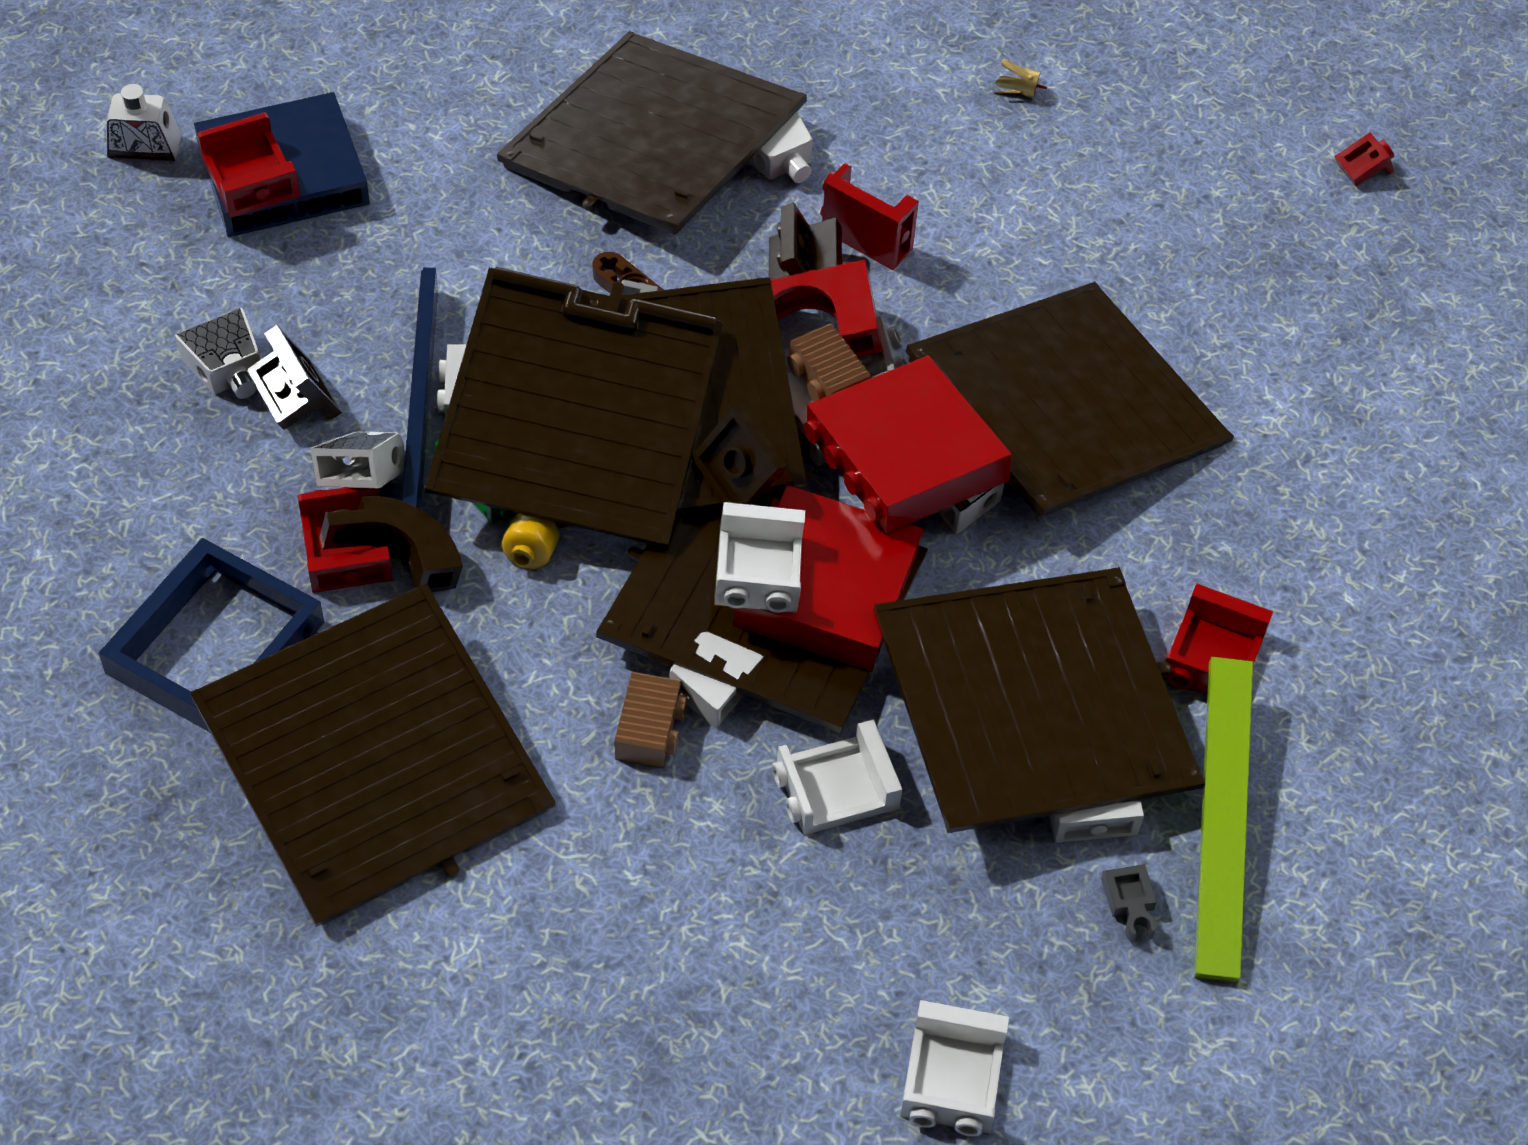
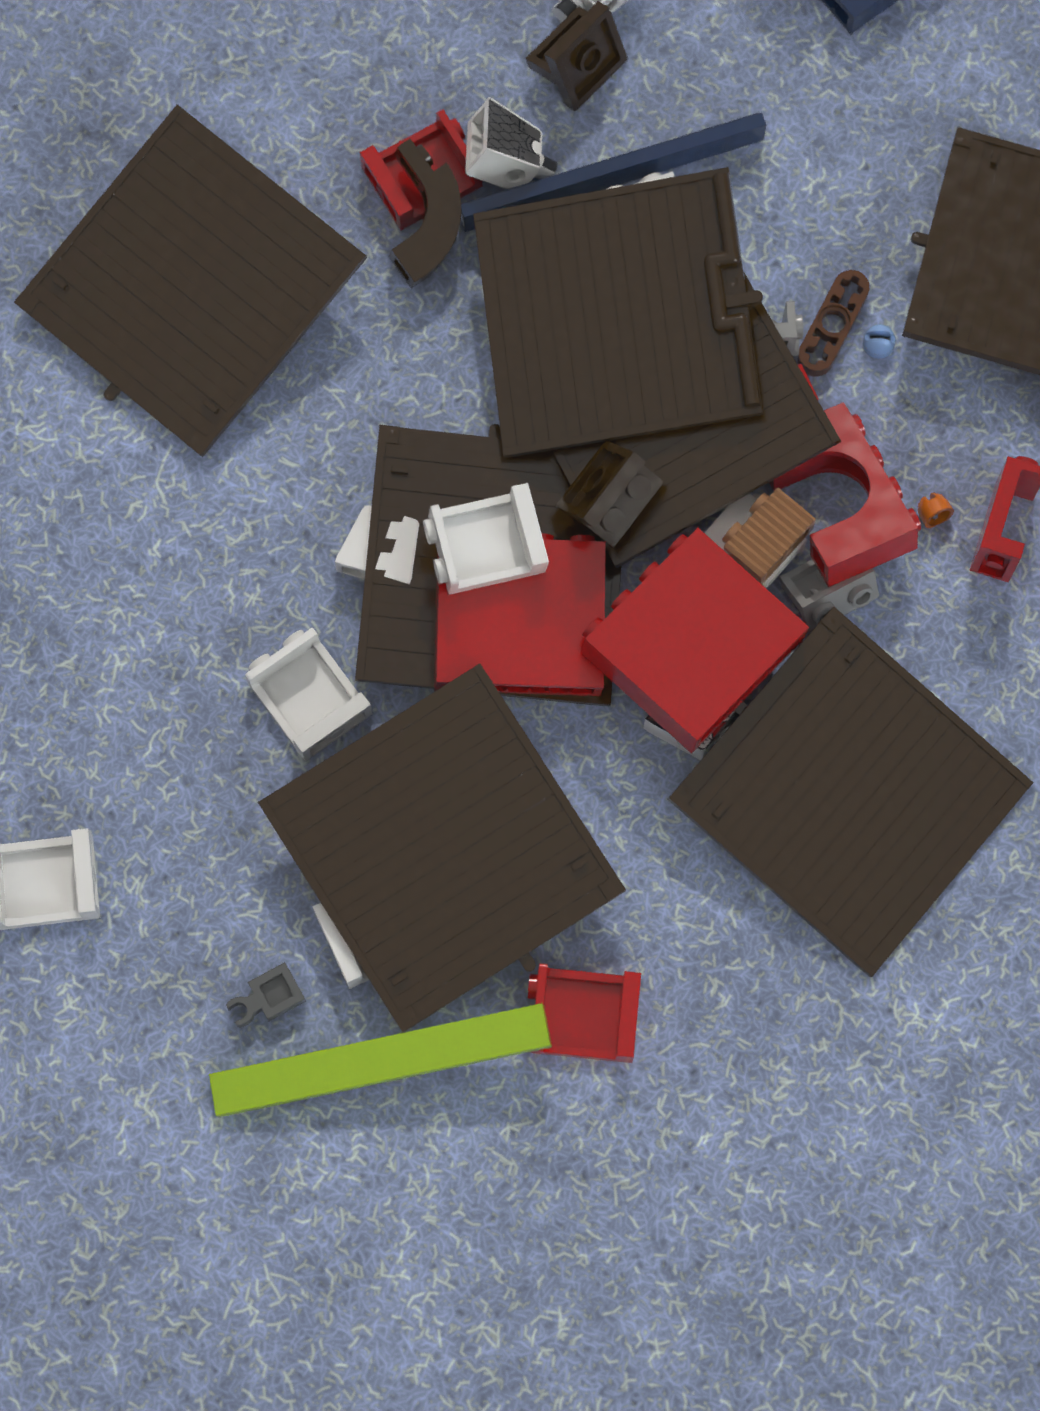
camera: 75 degrees right, 20 degrees up
dark blue window [98,538,325,733] -> none
yellow head [502,513,560,570] -> none
medium nougat brick [614,672,687,768] -> none
dark brown bracket [769,202,842,279] -> none
none -> light blue hinge [863,324,896,359]

